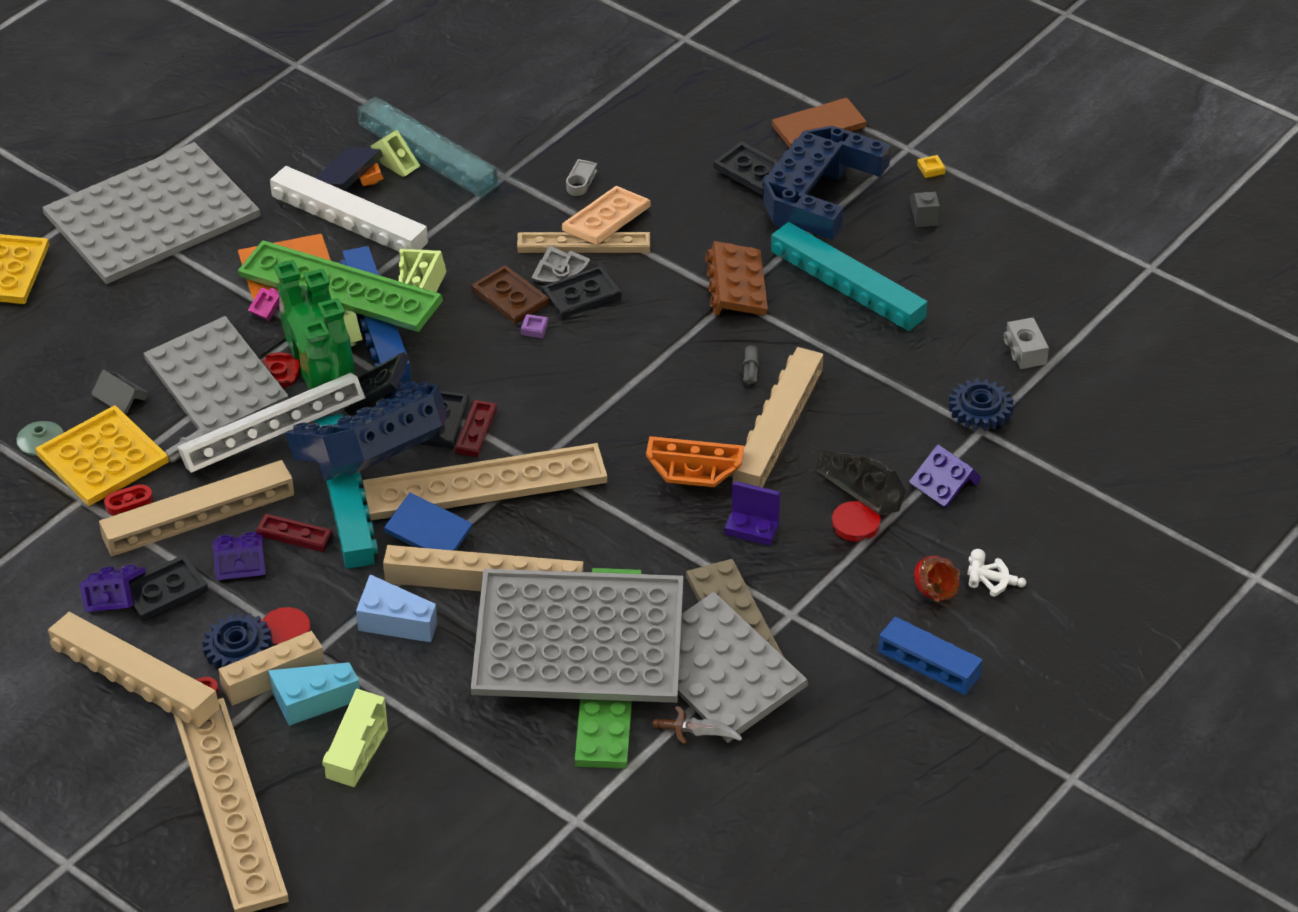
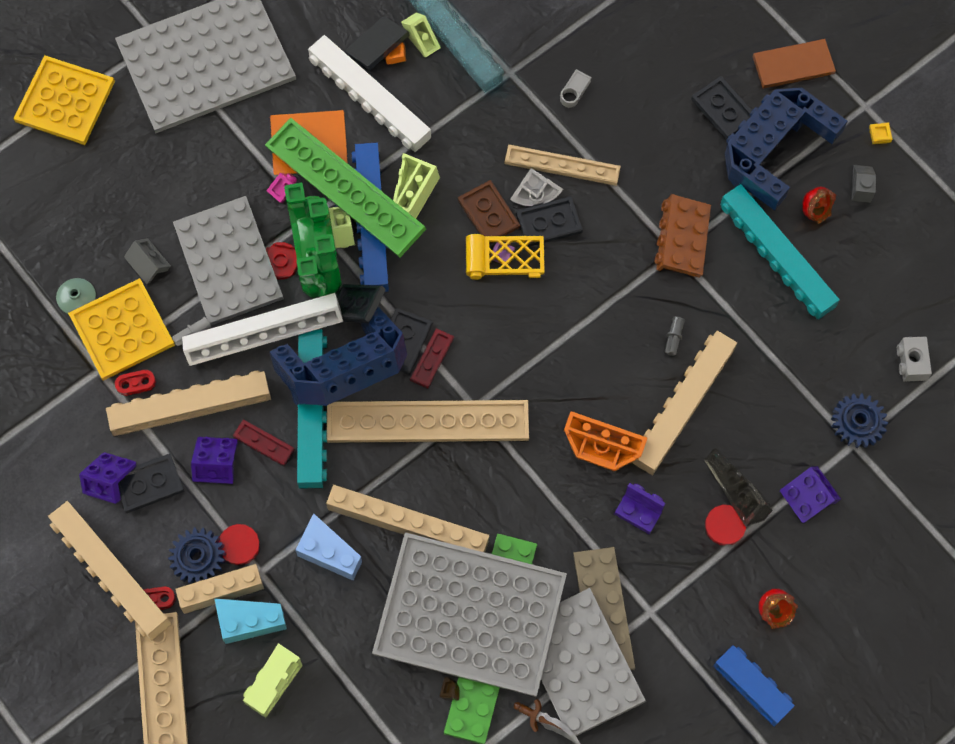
camera: 10 degrees right, 25 degrees up
blue tile [384,492,472,551] -> none
light nougat tile [562,186,650,245] -> none
white piece [967,549,1026,597] -> none
none -> dark brown tile [439,677,460,701]
none -> yellow piece [466,234,544,280]
none -> clear orange hair [802,187,836,223]

